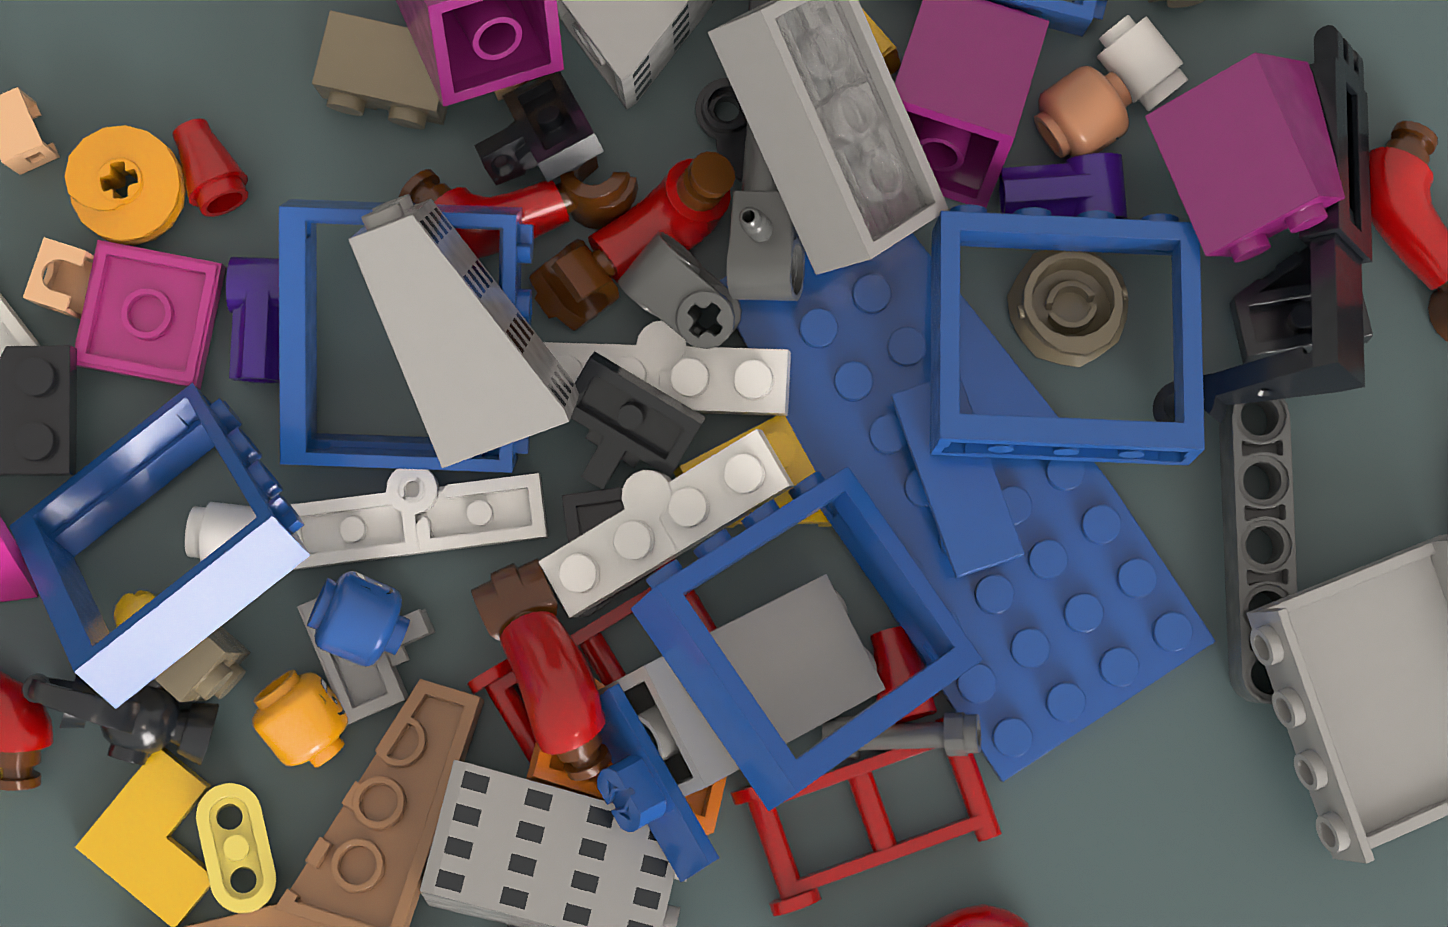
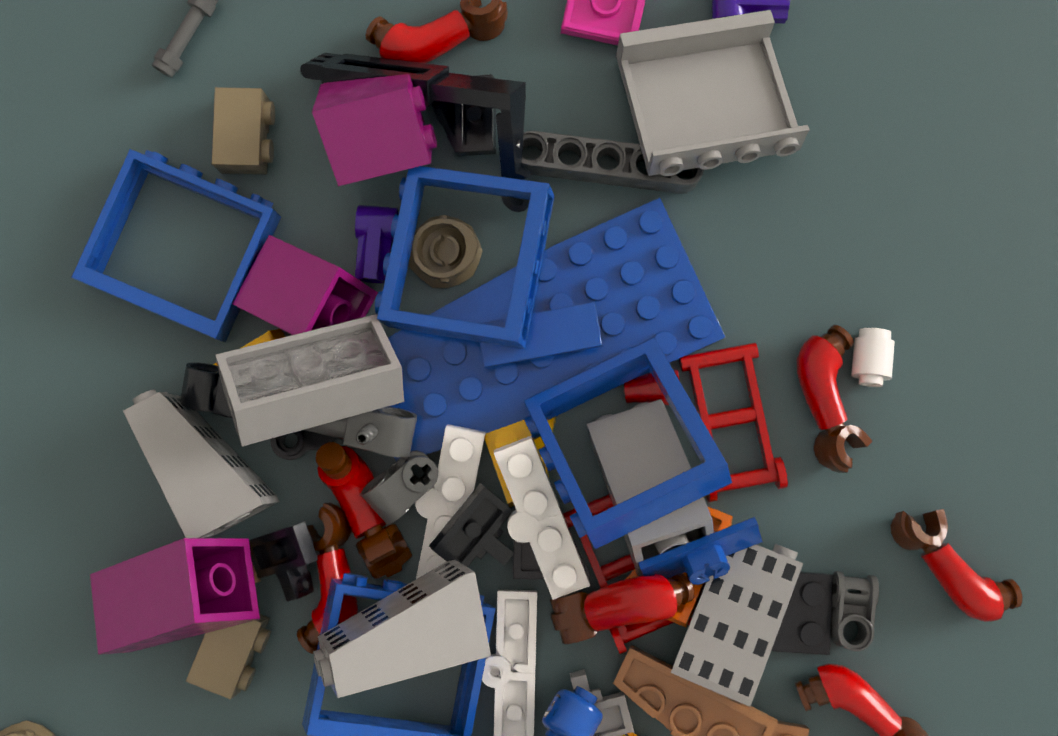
camera: 80 degrees left, 0 degrees up
dark grey bar [822,712,982,760] -> none
nougat head [1034,66,1132,158] -> none
white brick [1097,15,1188,111] -> none

